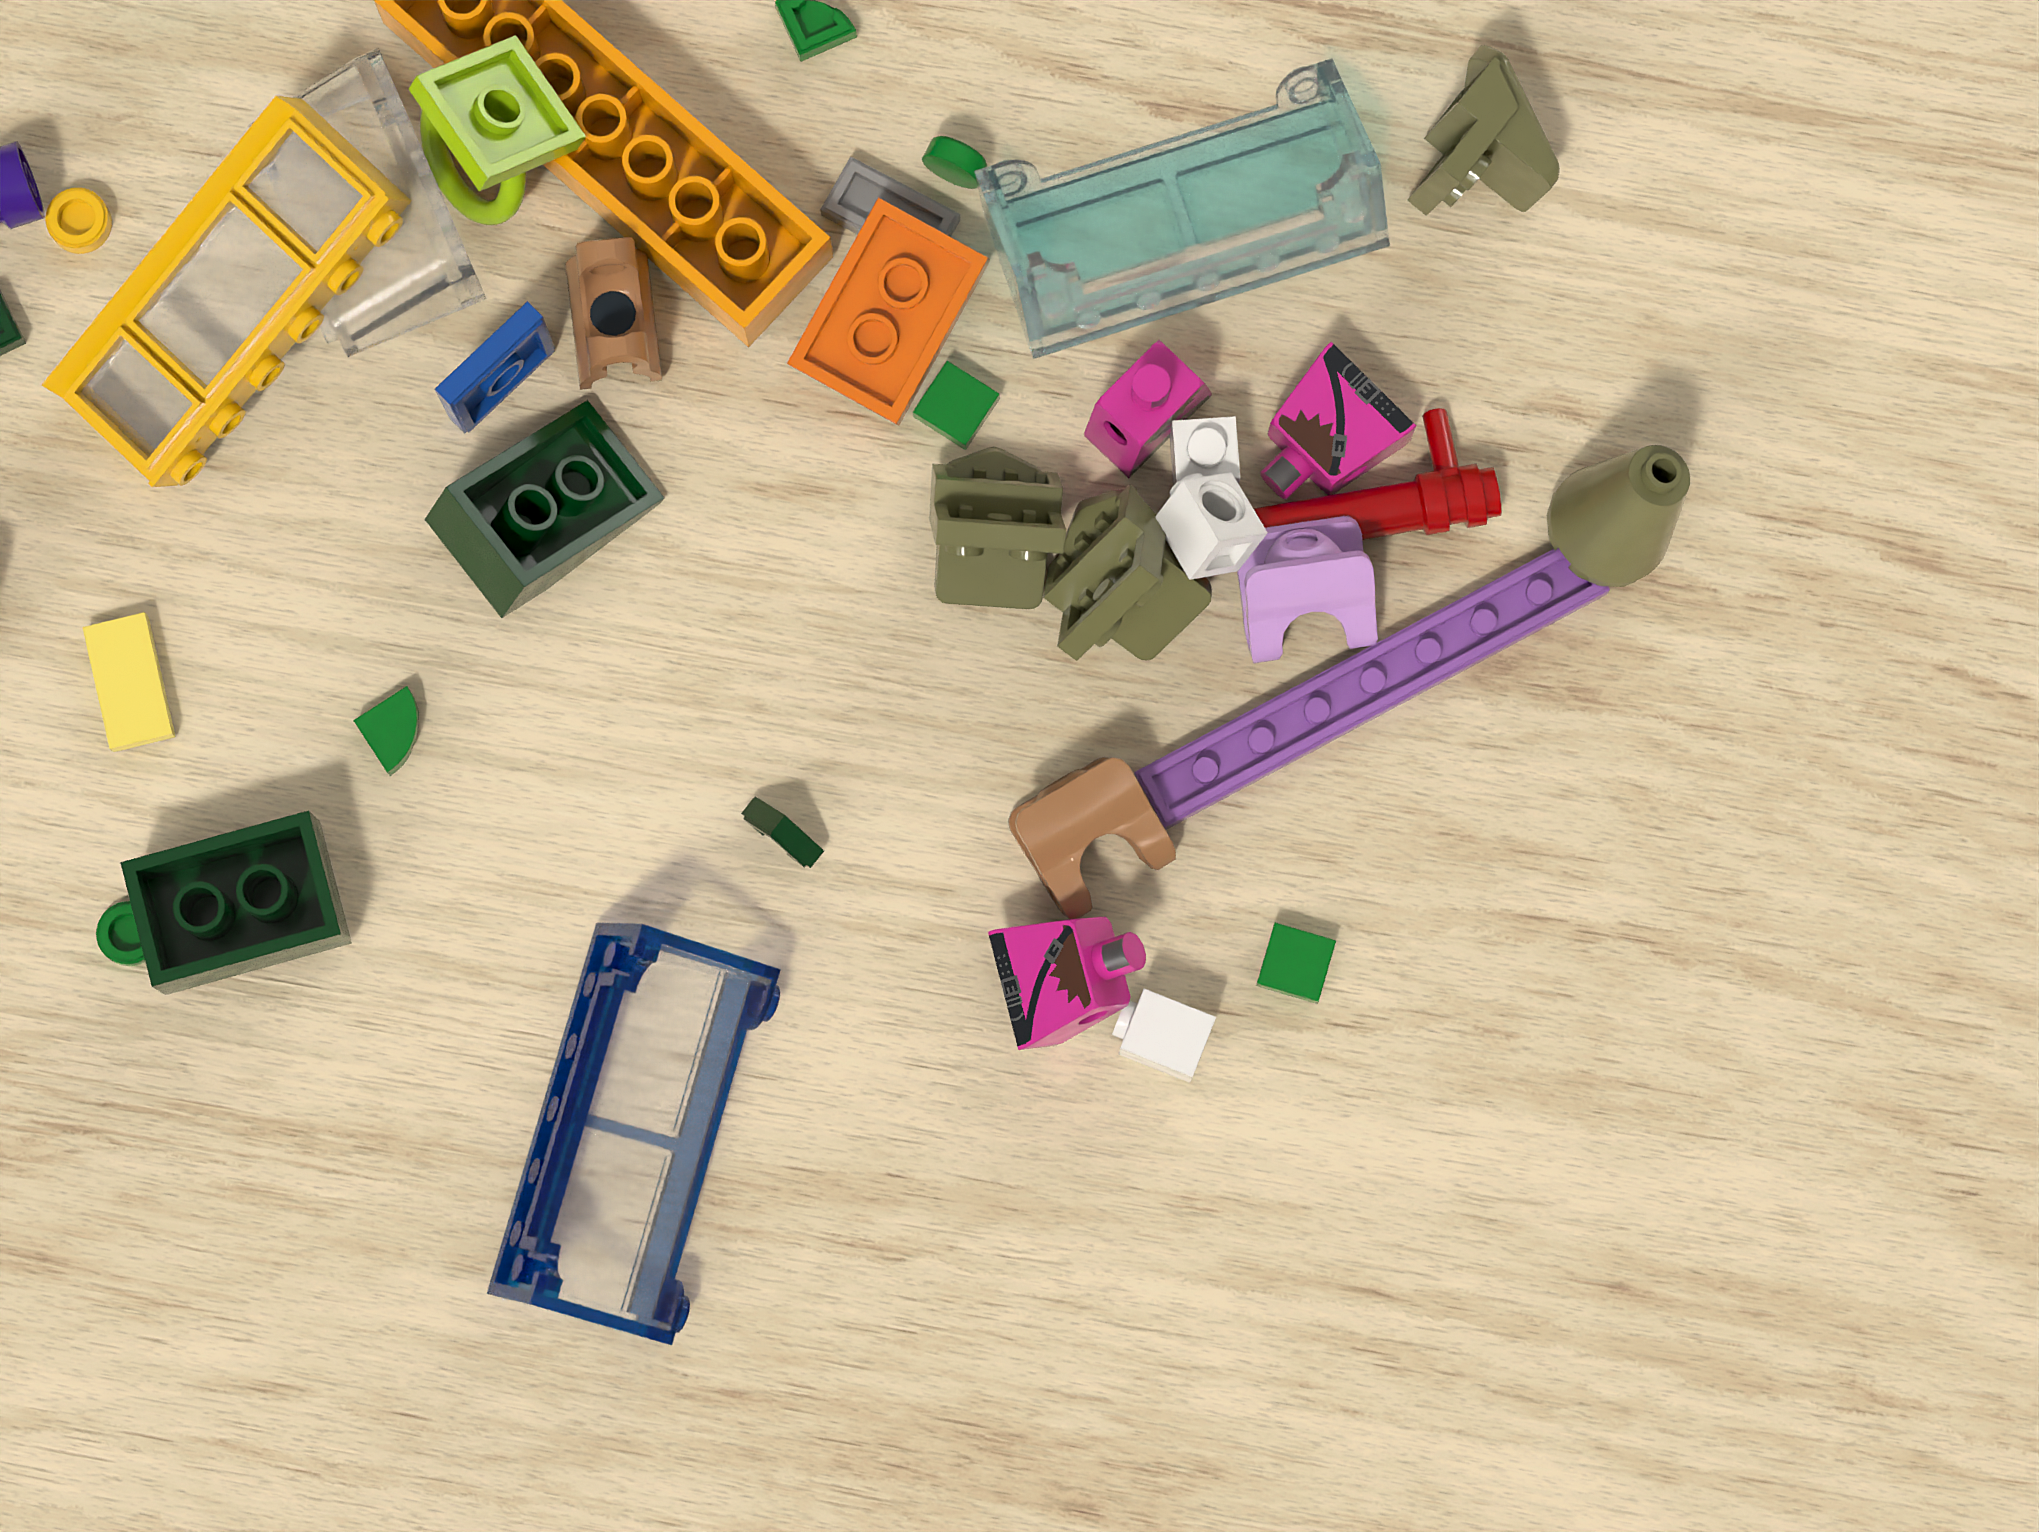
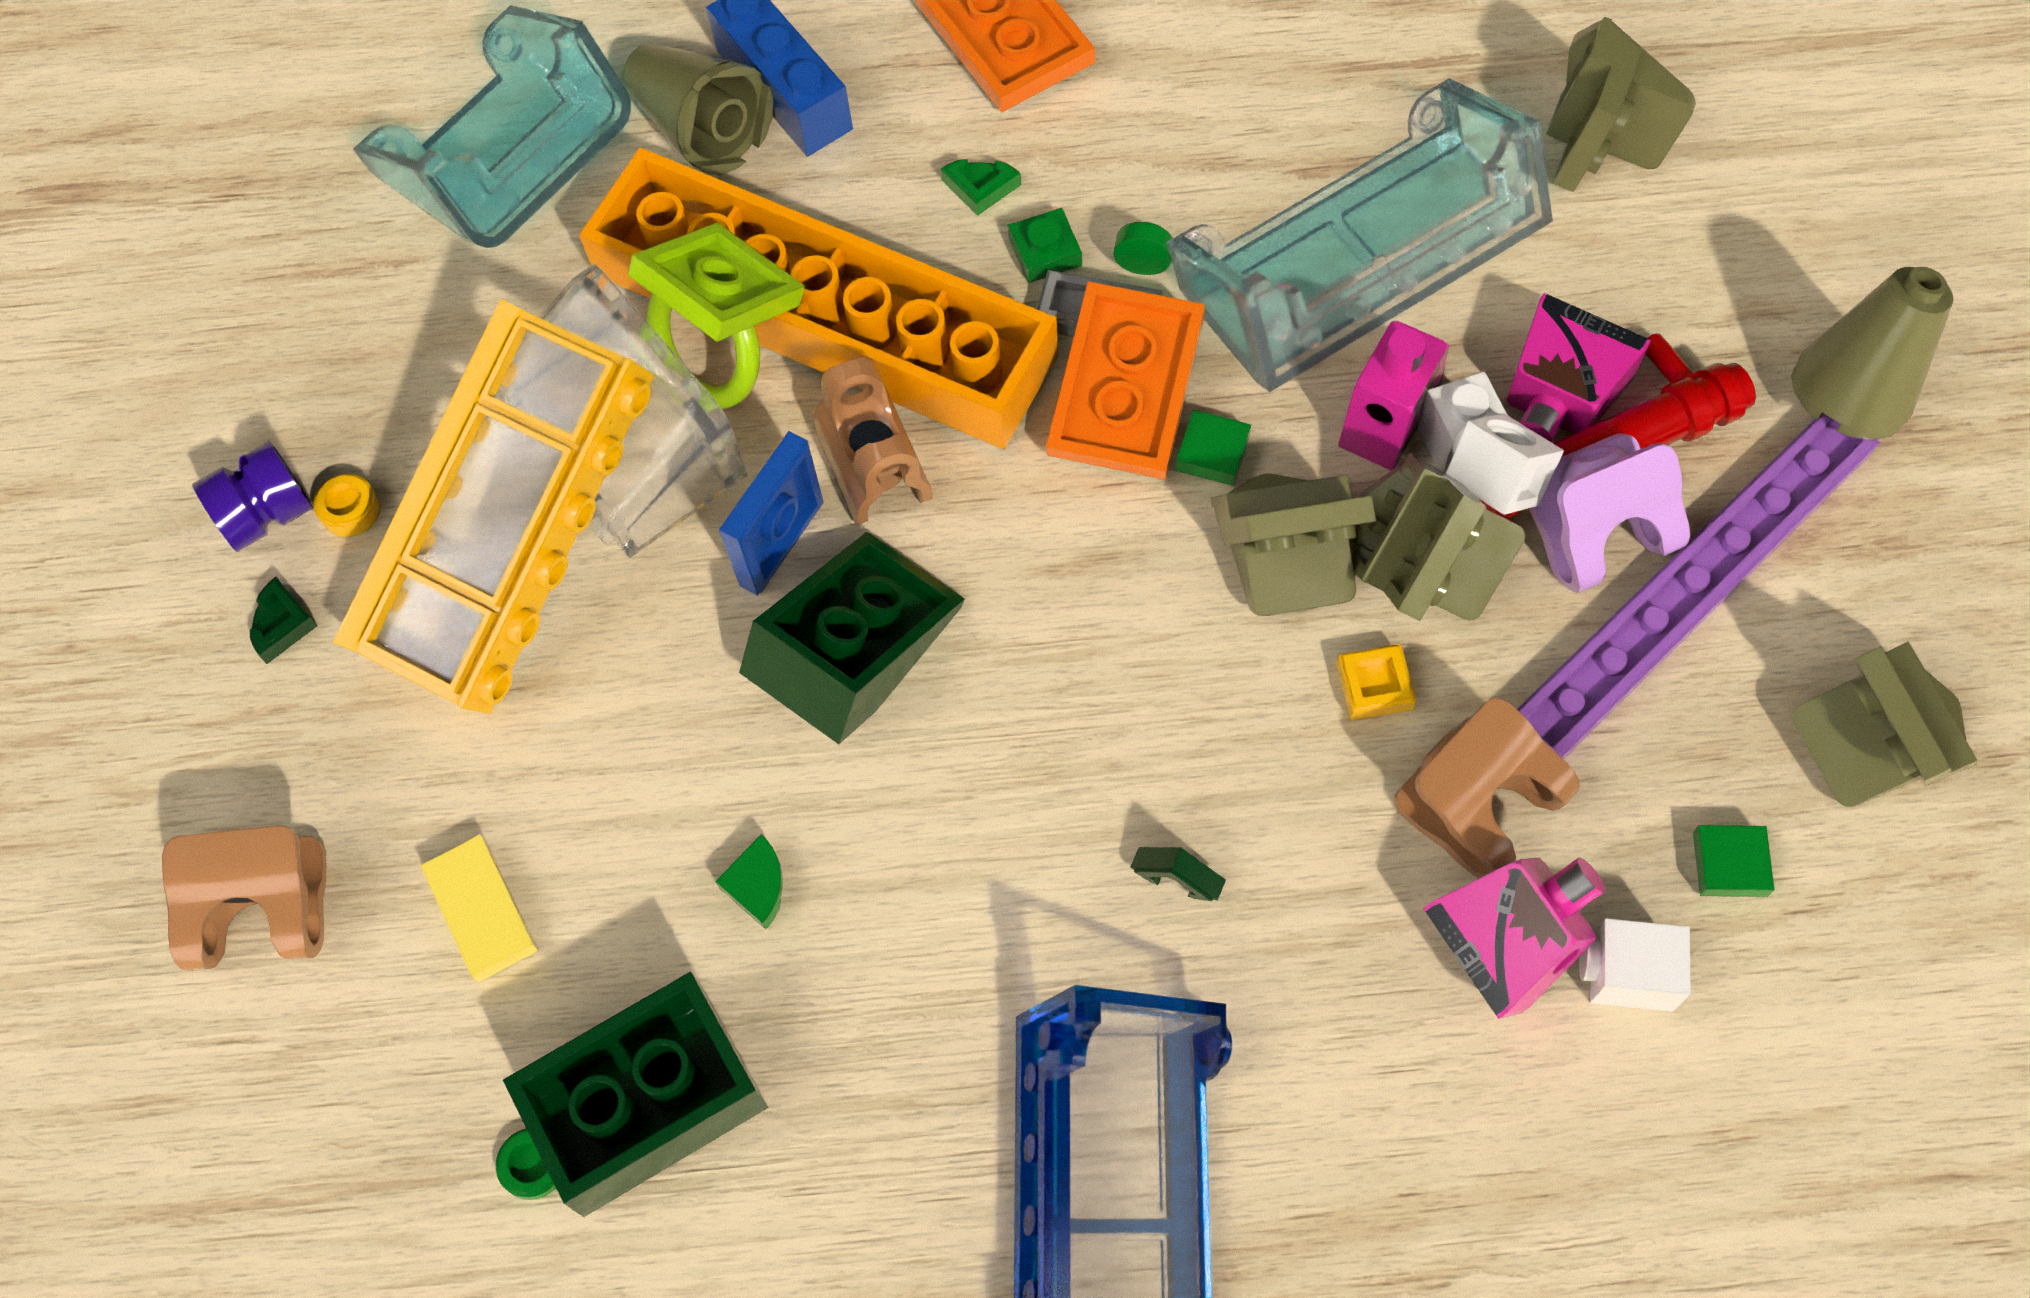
camera: 10 degrees left, 15 degrees down
none -> green plate [1008,208,1082,283]
none -> yellow tile [1336,644,1417,721]
none -> olive piece [1792,641,1978,807]

